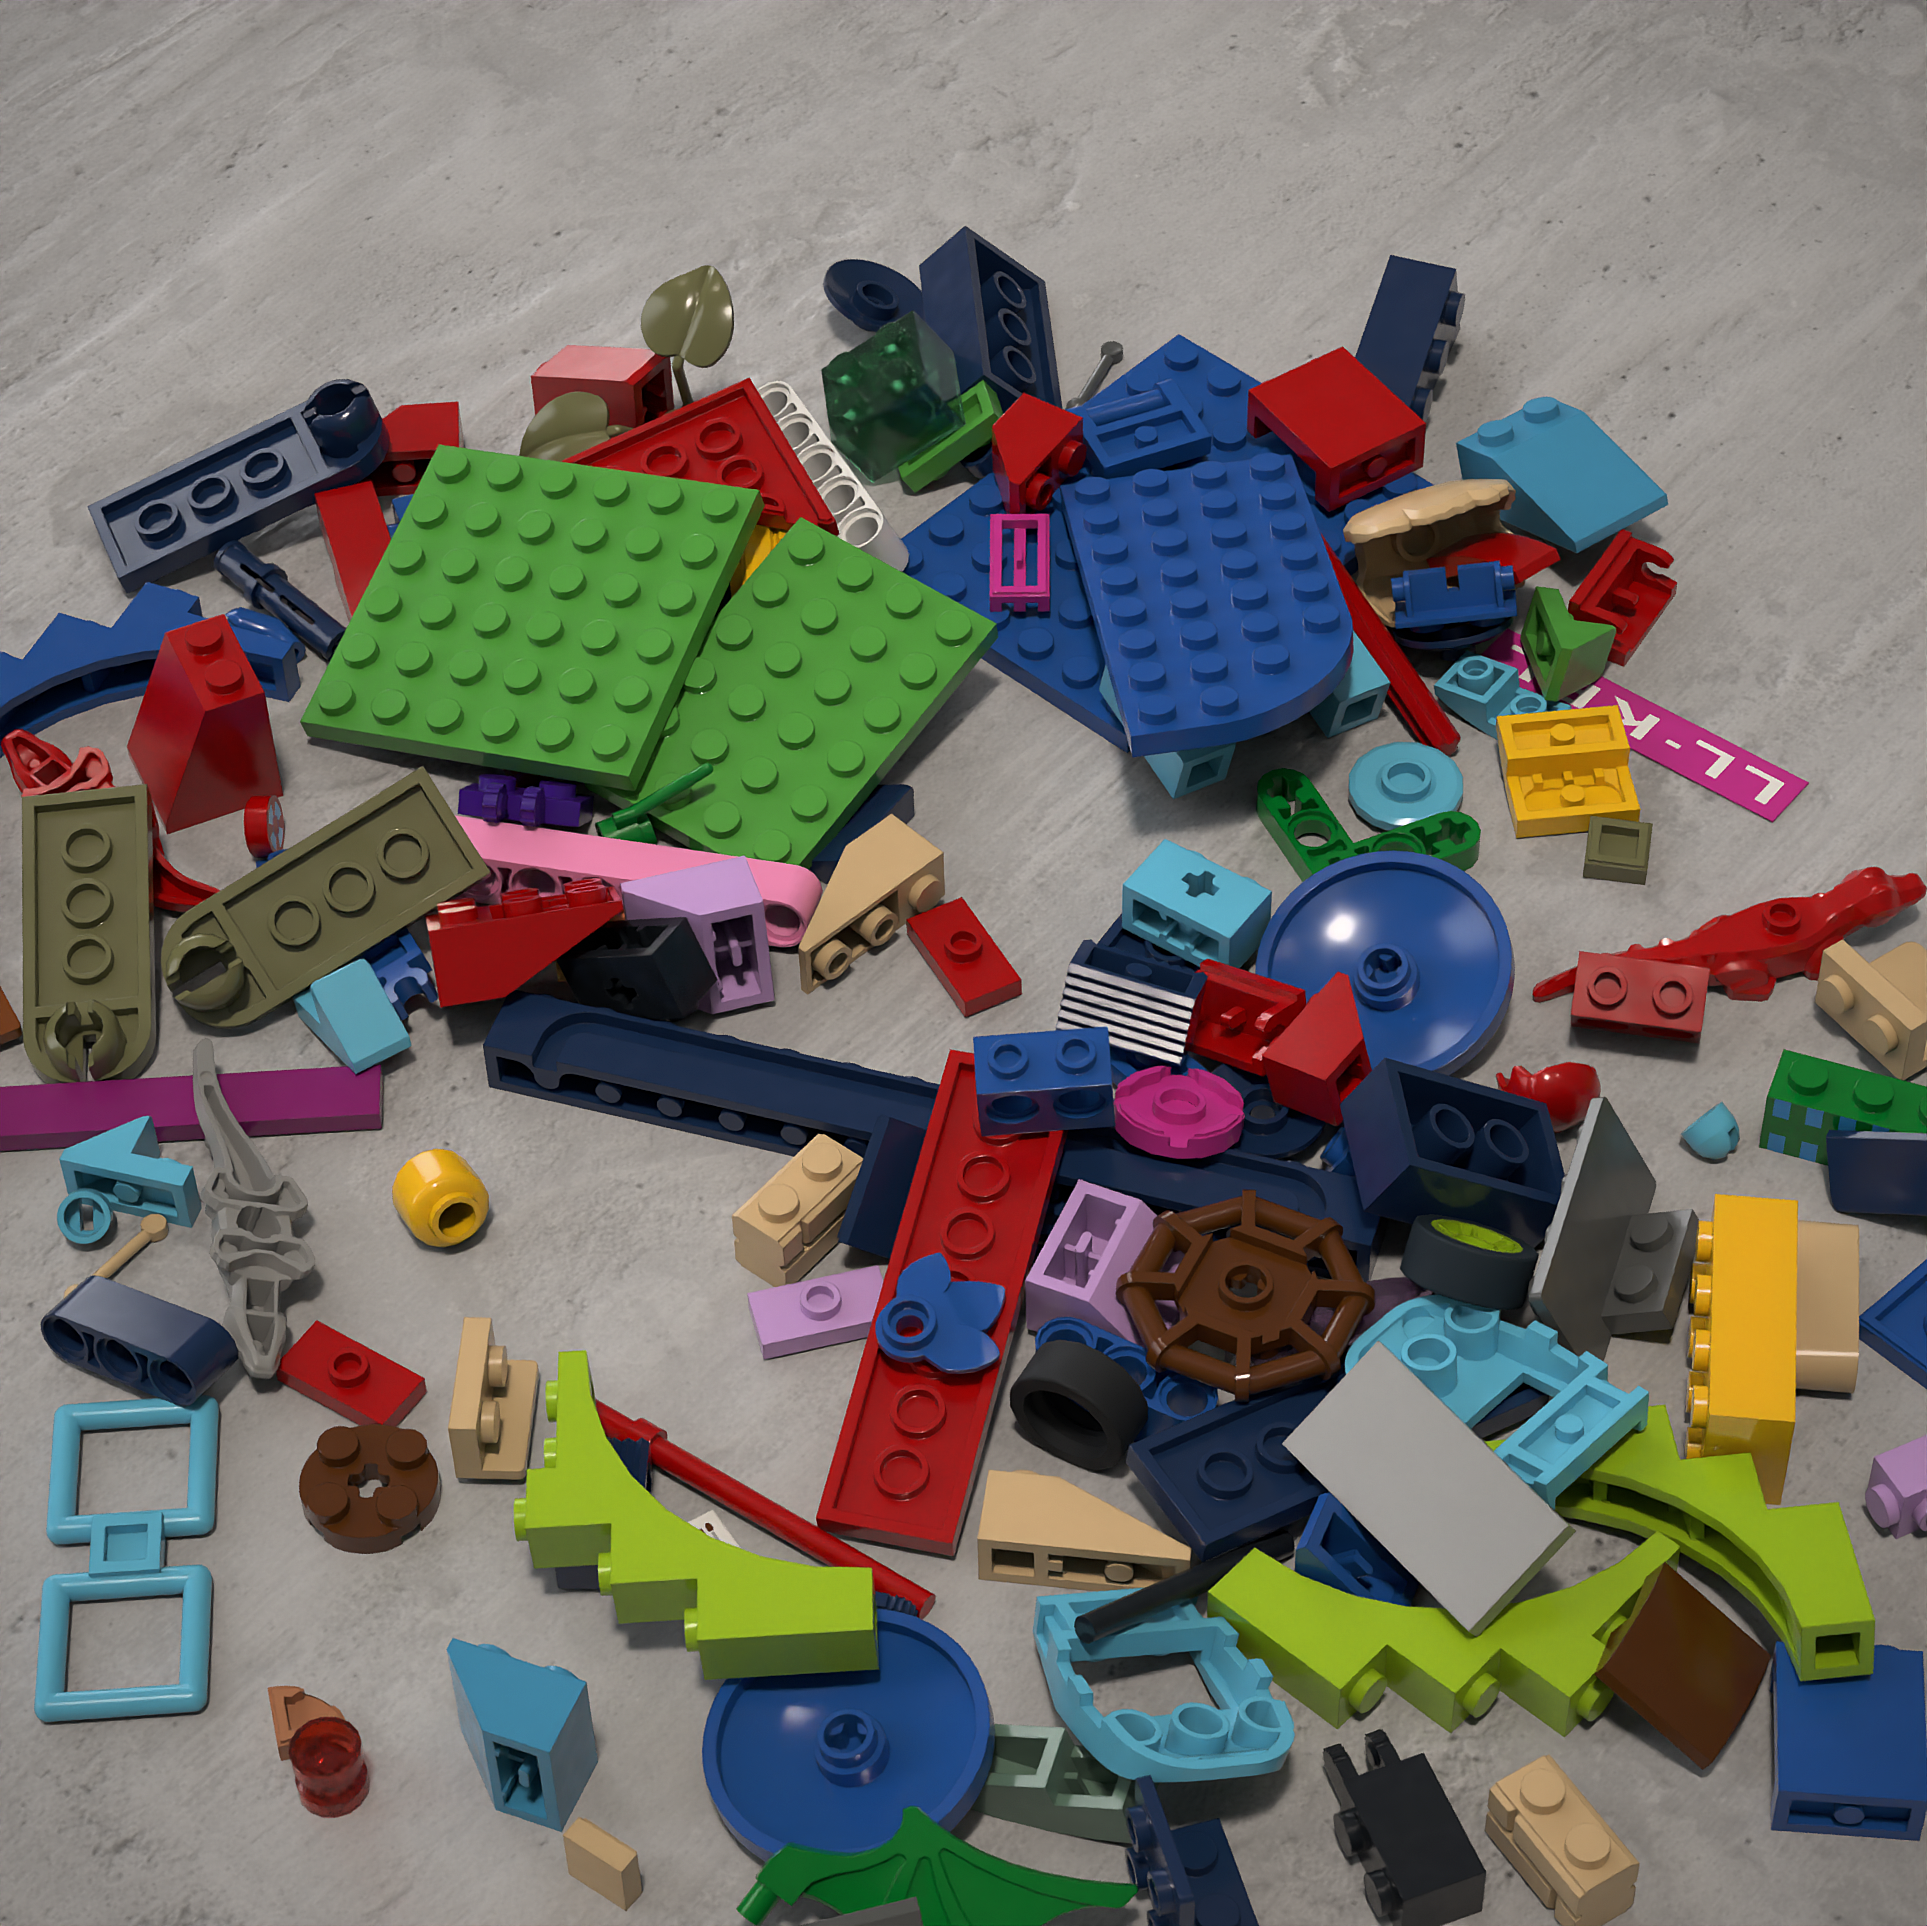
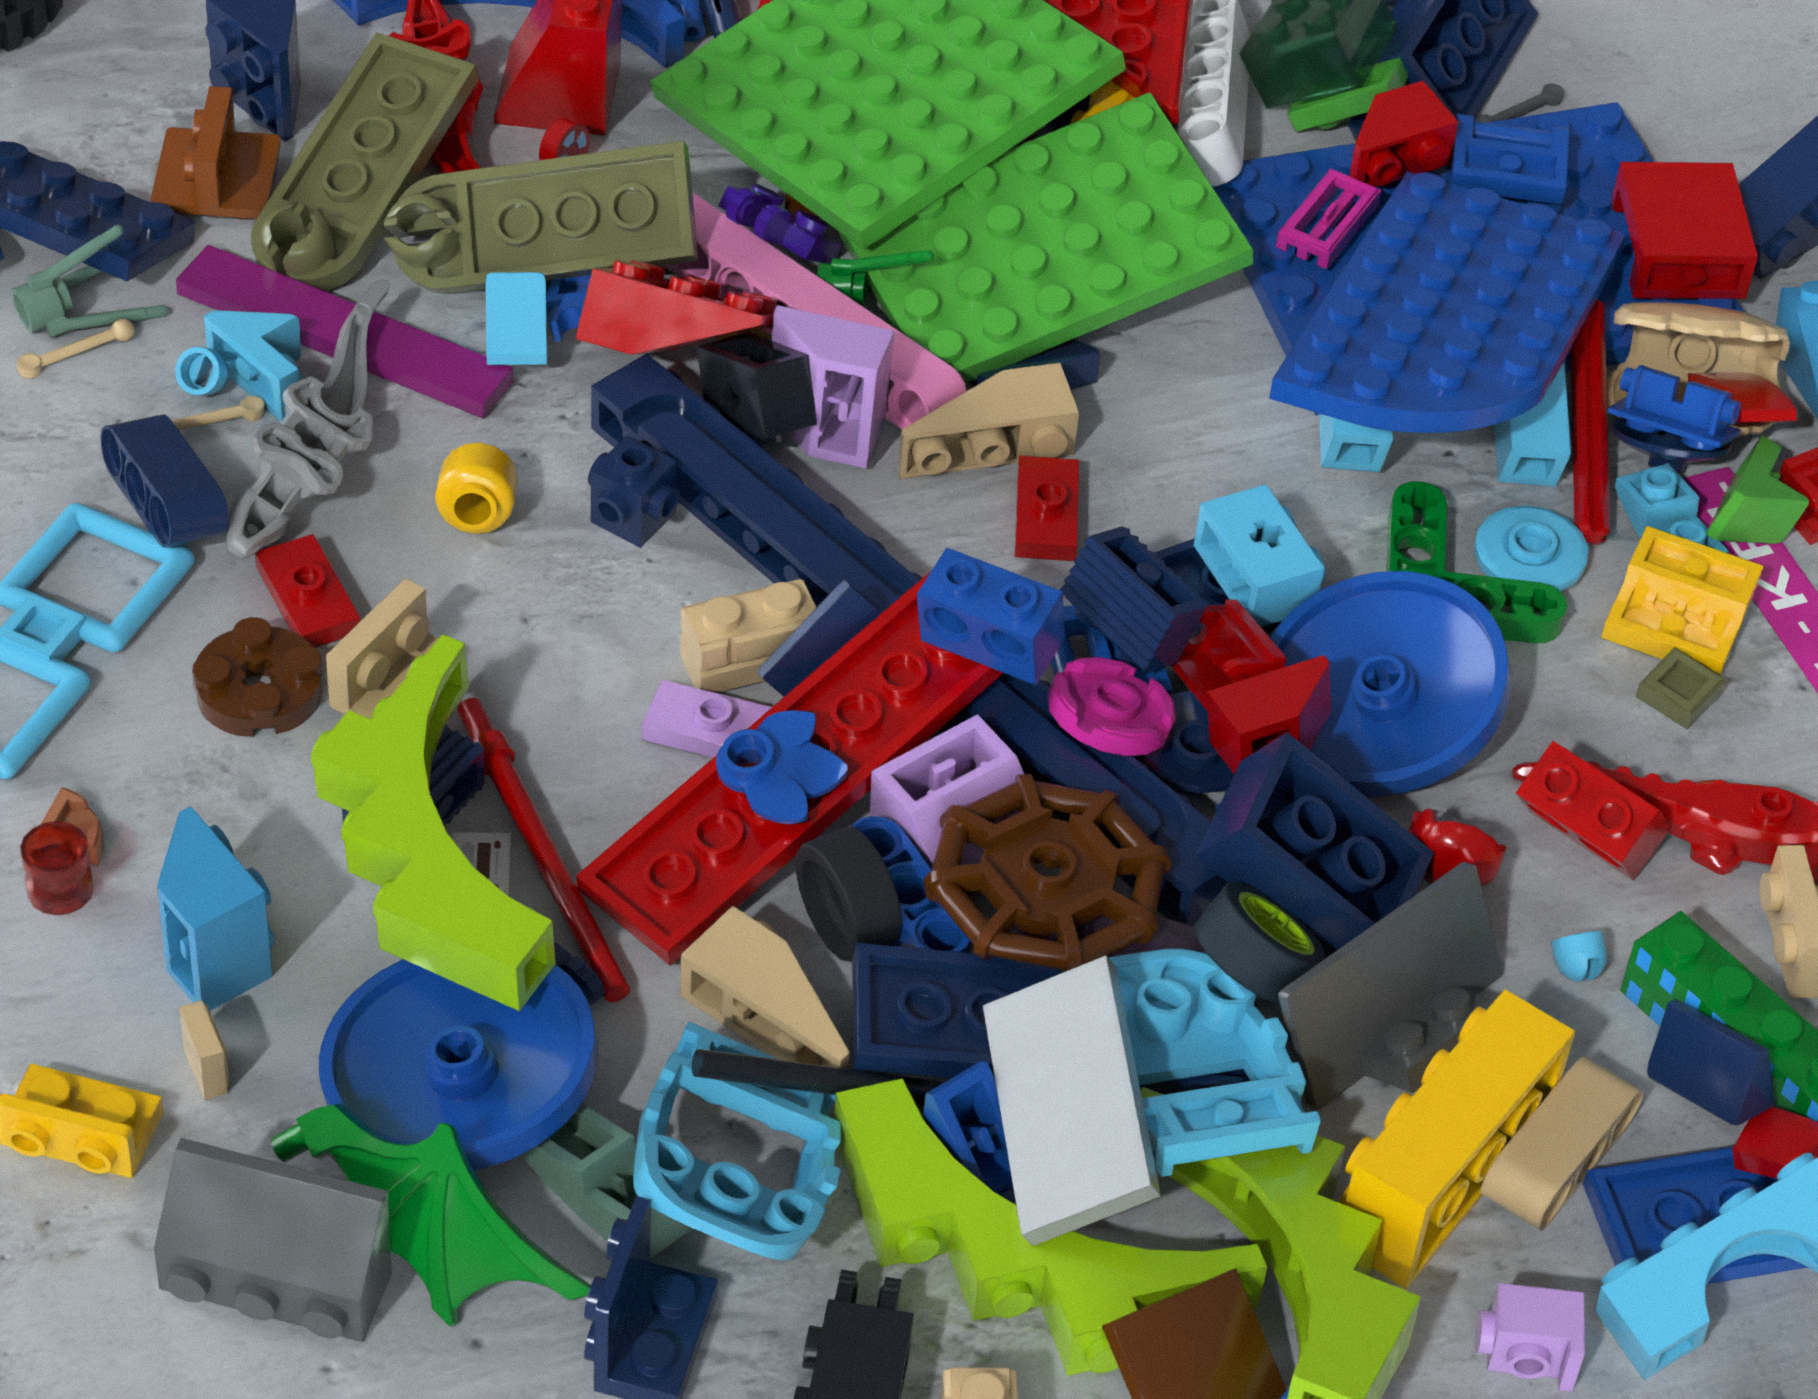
camera: 25 degrees right, 0 degrees up
none -> dark blue brick [588,435,680,548]

